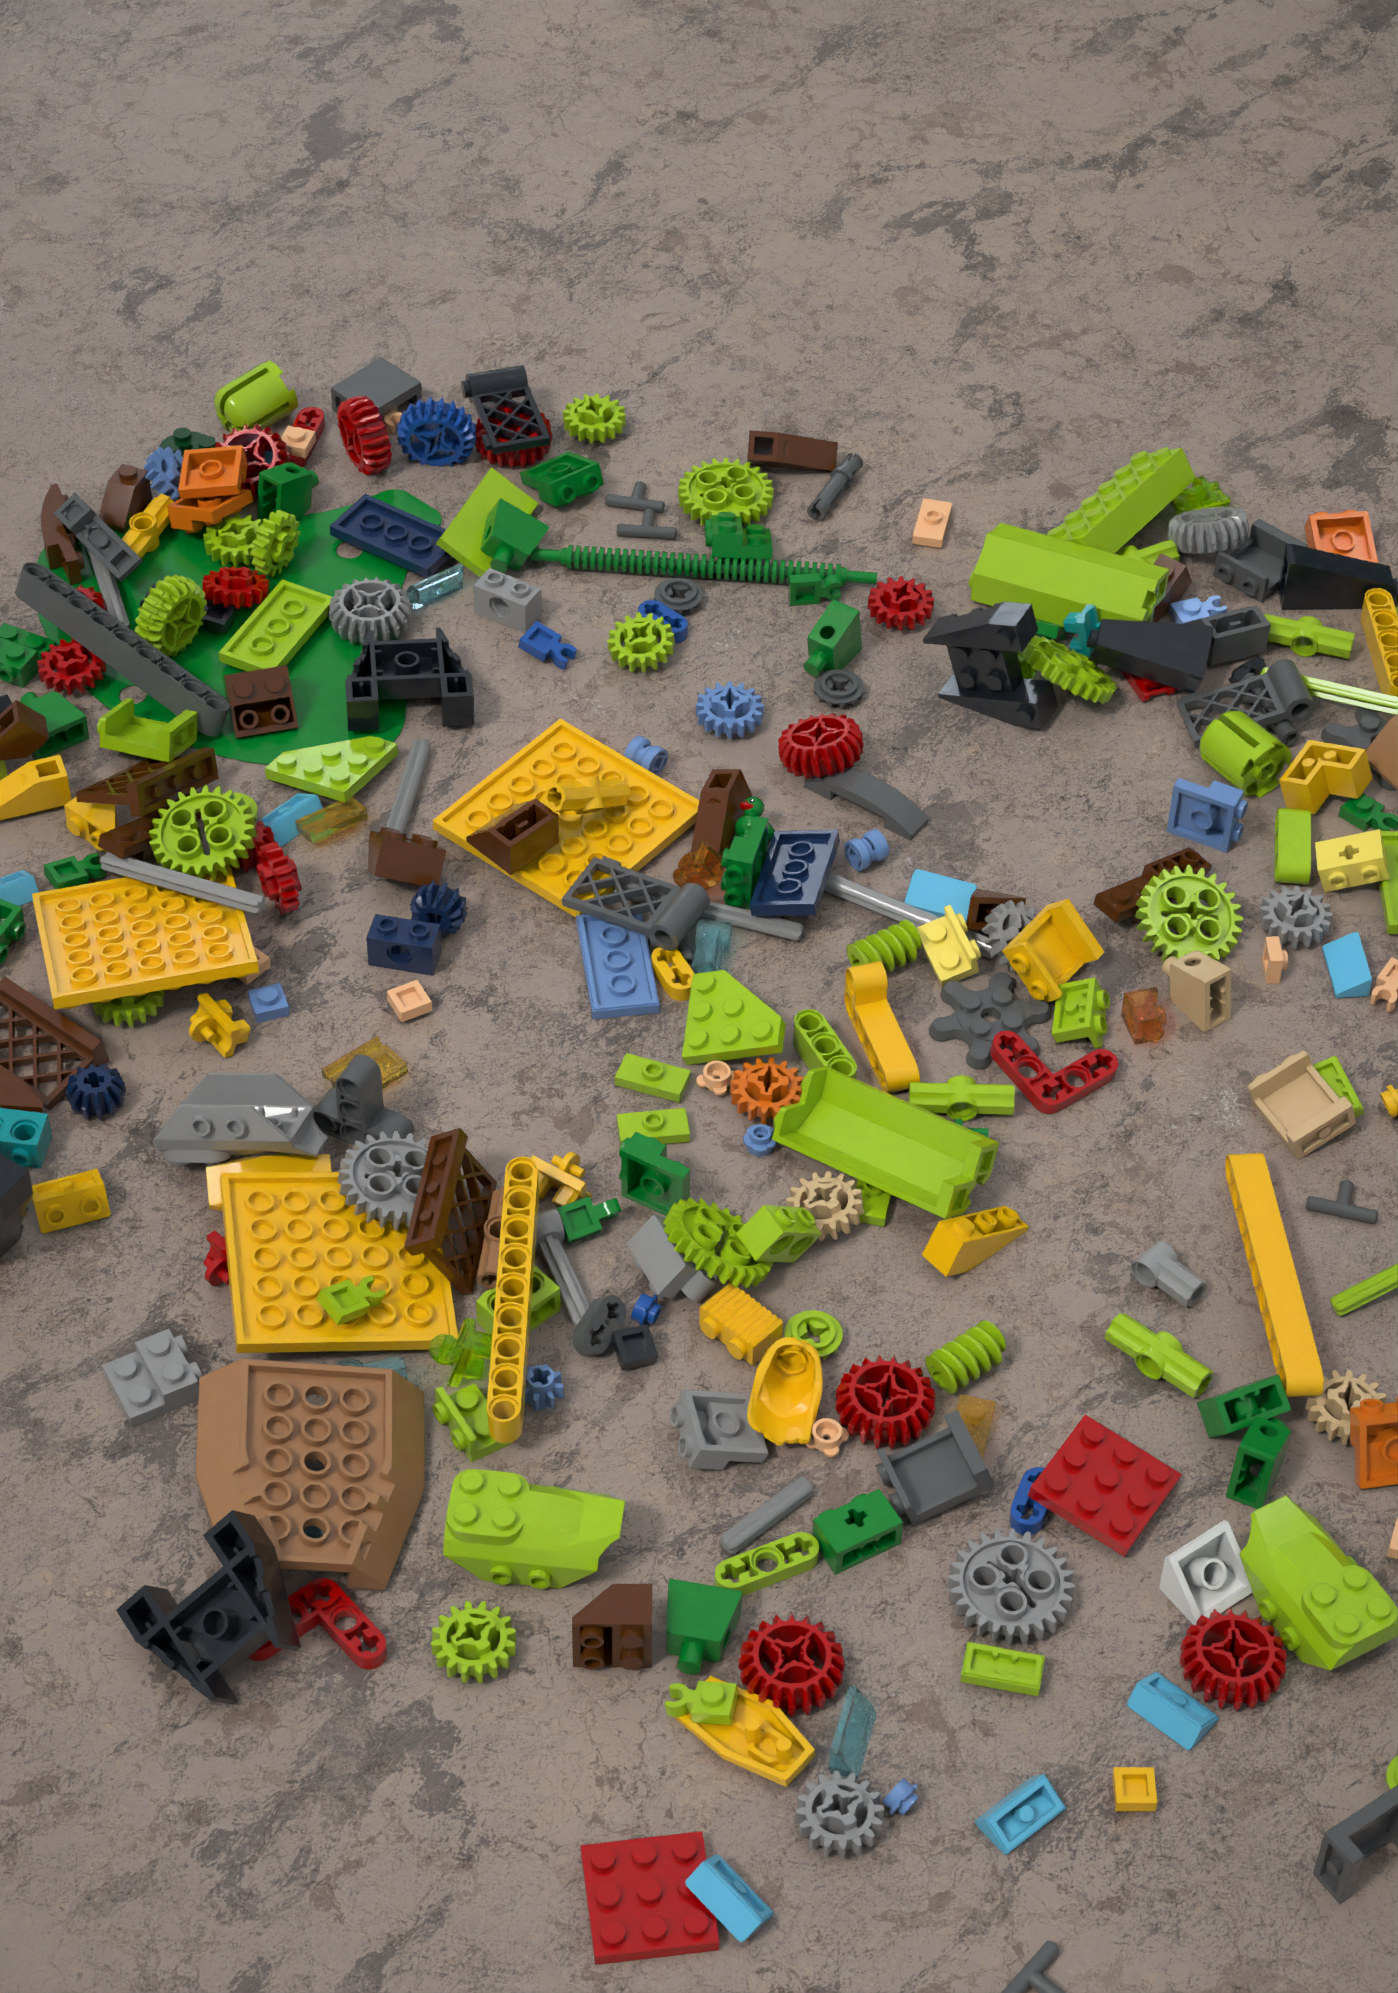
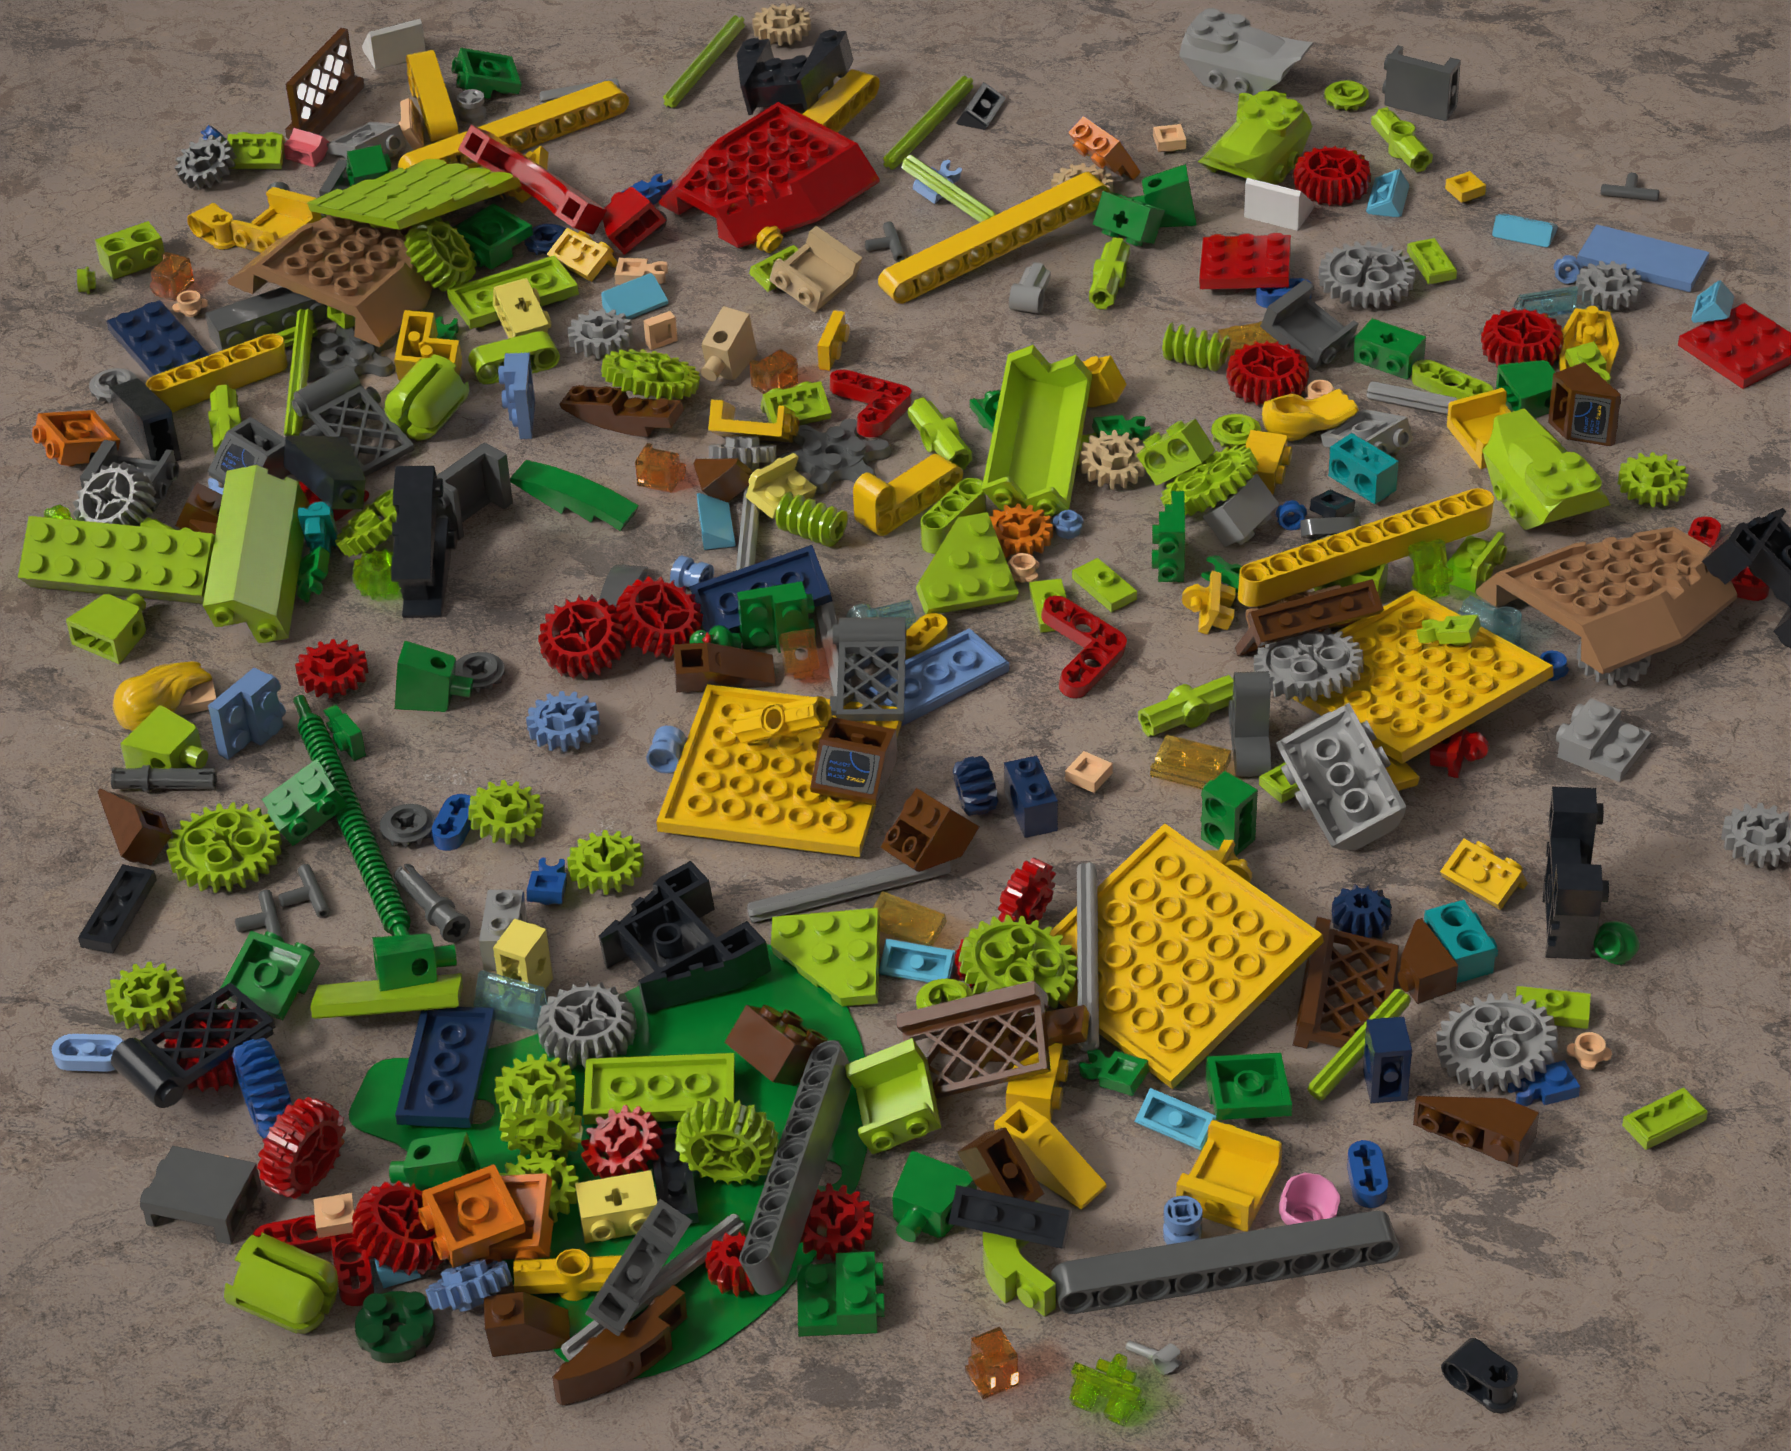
camera: 115 degrees left, 5 degrees down
none -> light blue plate [52,1034,123,1072]
none -> lime torso [66,593,146,664]
none -> black plate [78,864,157,953]
none -> yellow hair [113,661,212,731]
none -> lime torso [120,705,209,769]
none -> medium blue plate [208,668,286,760]
none -> dark grey pin [394,864,470,943]
none -> dark grey panel [436,442,513,540]
none -> light yellow brick [493,919,553,1008]
none -> lime gear [494,1054,576,1114]
none -> green slope [510,460,639,532]
none -> lime gear [567,830,644,895]
none -> light yellow brick [575,1170,657,1243]
none -> red gear [615,576,703,658]
none -> clear orange brick [635,443,686,493]
none -> yellow plate [817,310,850,371]
none -> red beam [1041,595,1127,699]
none -> green plate [1092,415,1151,440]
none -> lime piece [1138,675,1233,737]
none -> green brick [1200,771,1258,856]
none -> teal brick [1328,433,1399,504]
none -> lime piece [1371,107,1433,173]
none -> yellow panel [1447,388,1511,469]
none -> medium blue tile [1577,224,1709,292]

